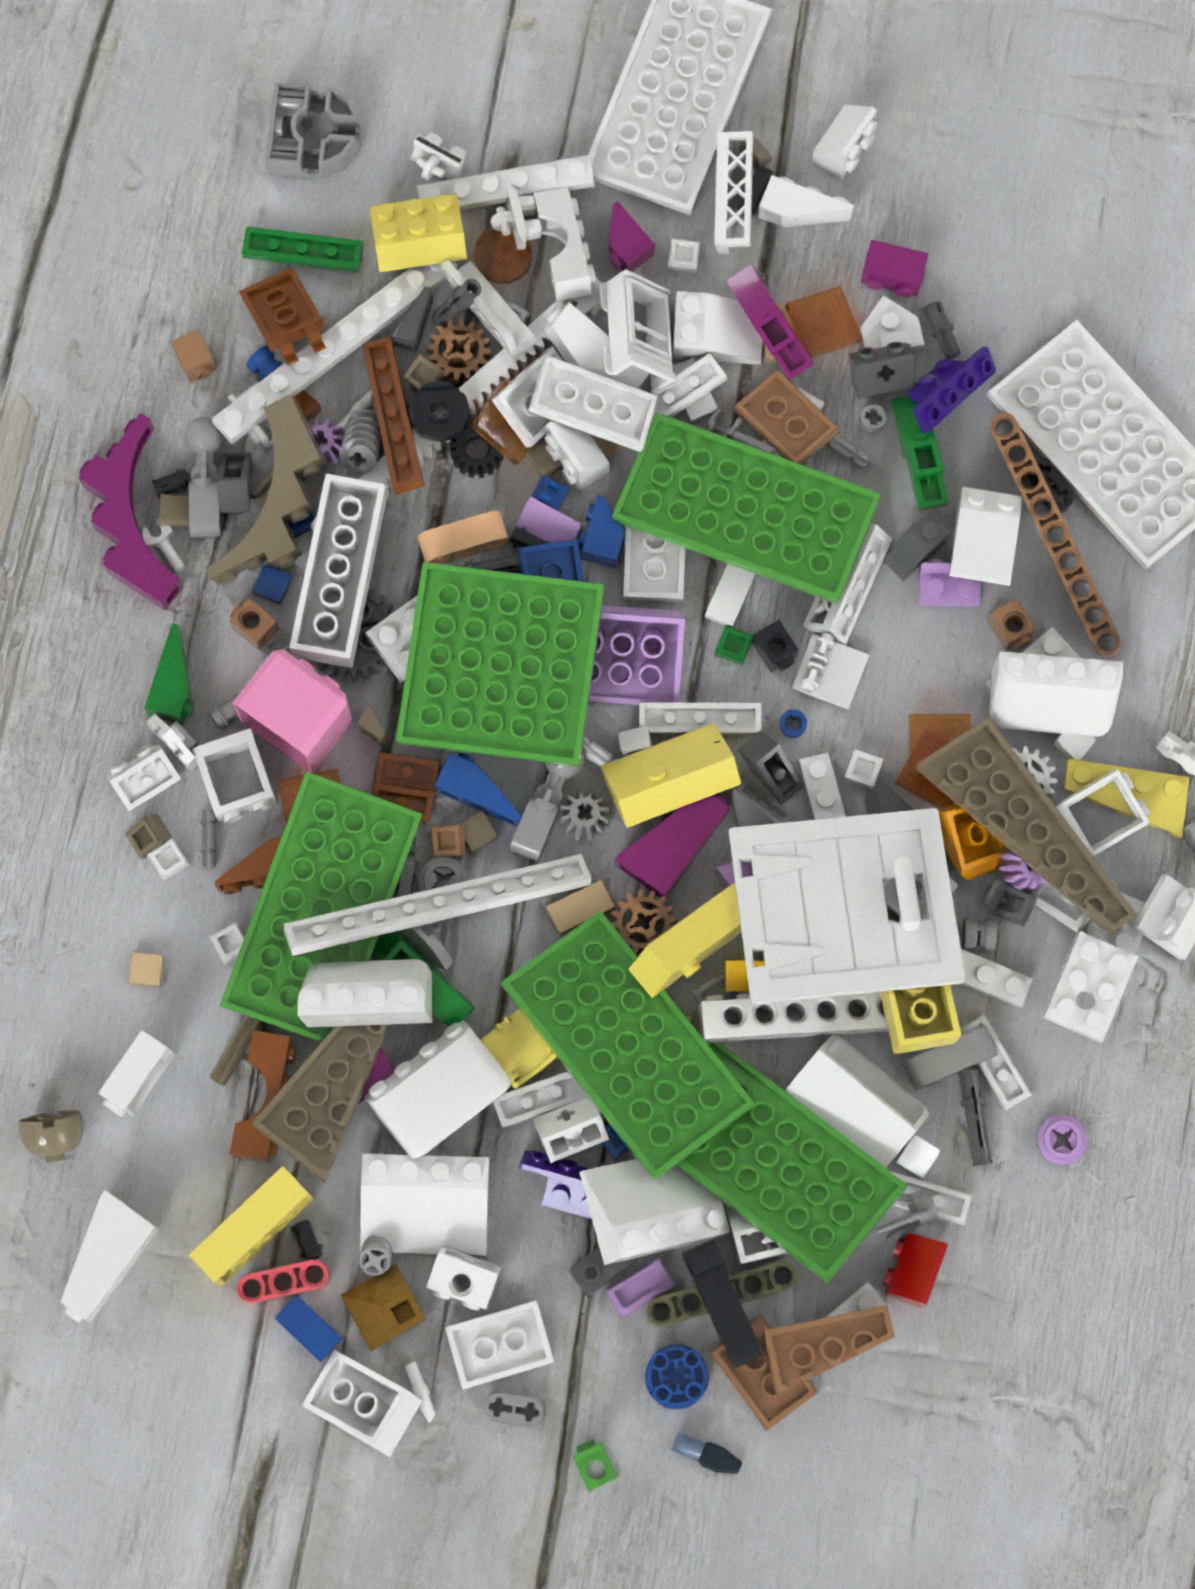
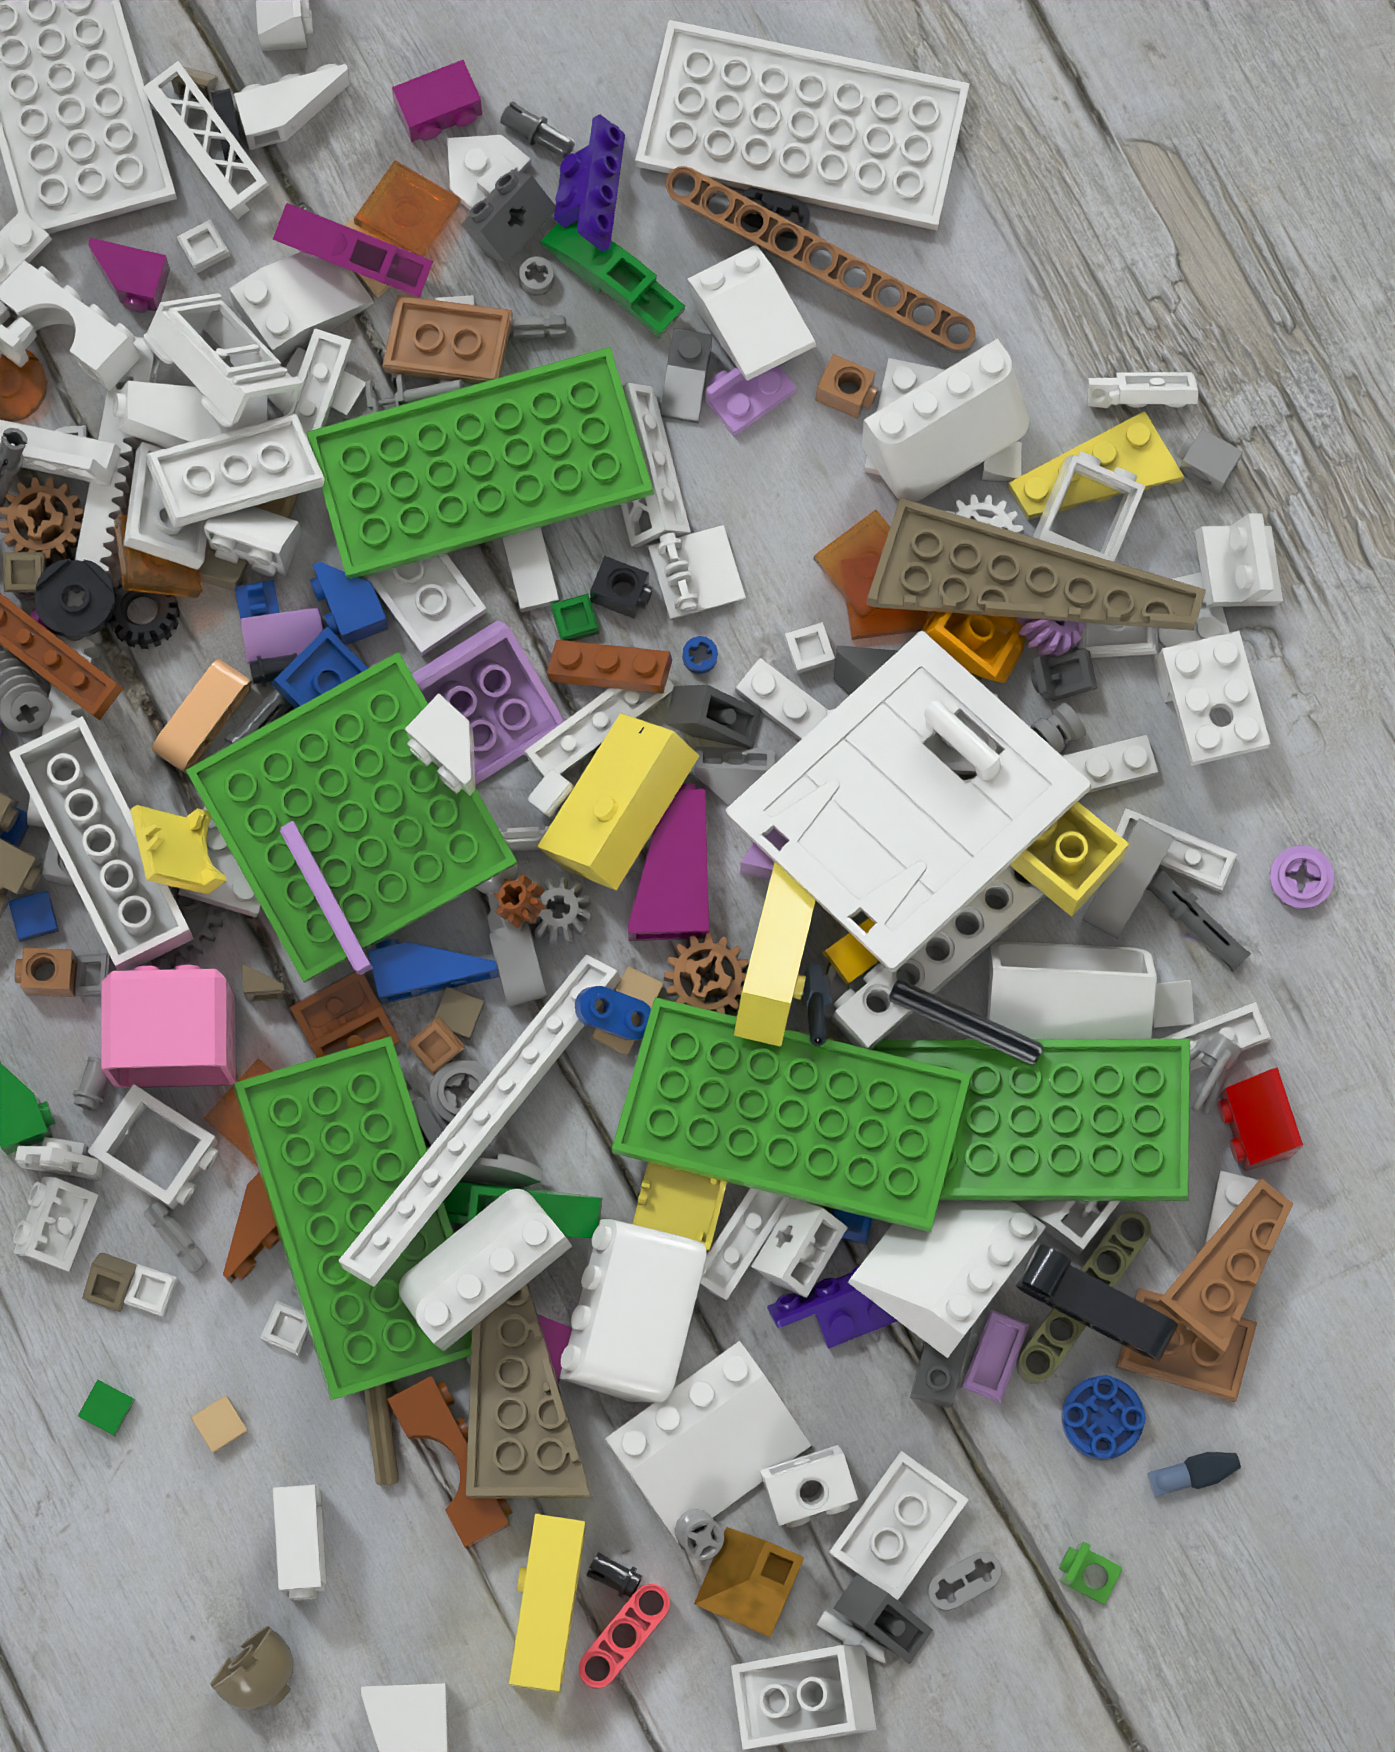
camera: 40 degrees left, 0 degrees up
blue tile [274,1295,343,1362] -> none
none -> green tile [78,1379,135,1436]
none -> light yellow piece [130,805,226,895]
none -> lavender tile [280,821,373,975]
none -> white slope [405,693,475,796]
none -> dark orange gear [494,874,546,928]
none -> dark orange plate [547,640,673,694]
none -> blue plate [575,986,651,1040]
none -> piece [804,963,832,1046]
none -> dark grey slope [833,1574,933,1664]
none -> black axle [889,980,1043,1065]

